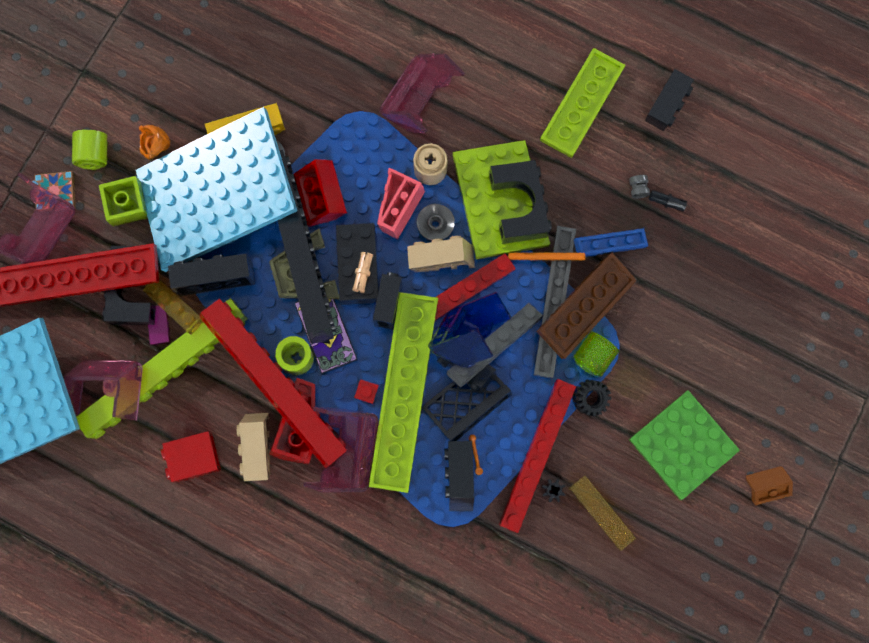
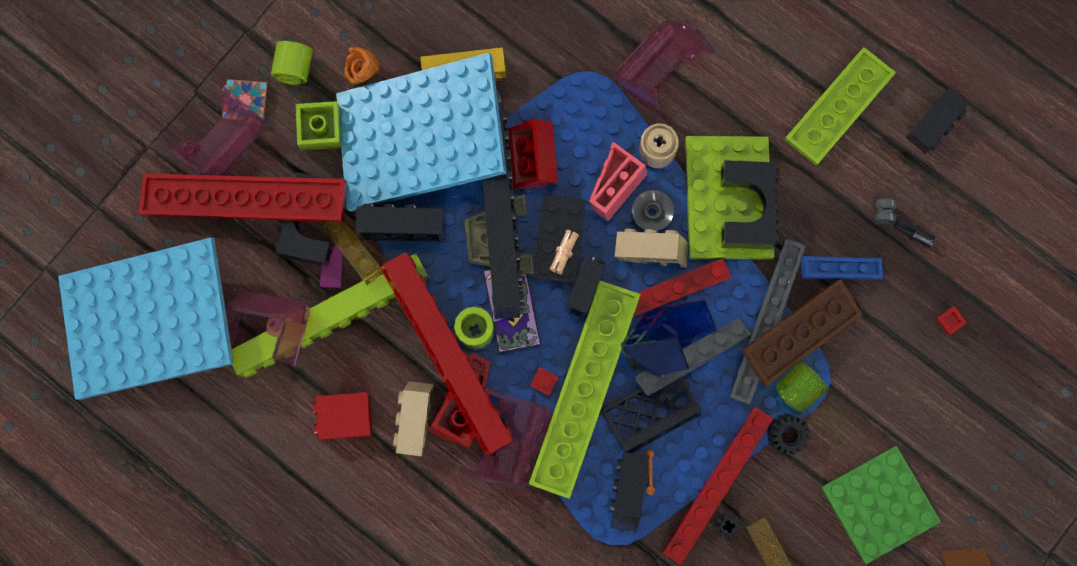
camera: 15 degrees right, 0 degrees up
orange bar [508,252,586,260] -> none
none -> red plate [936,306,967,336]

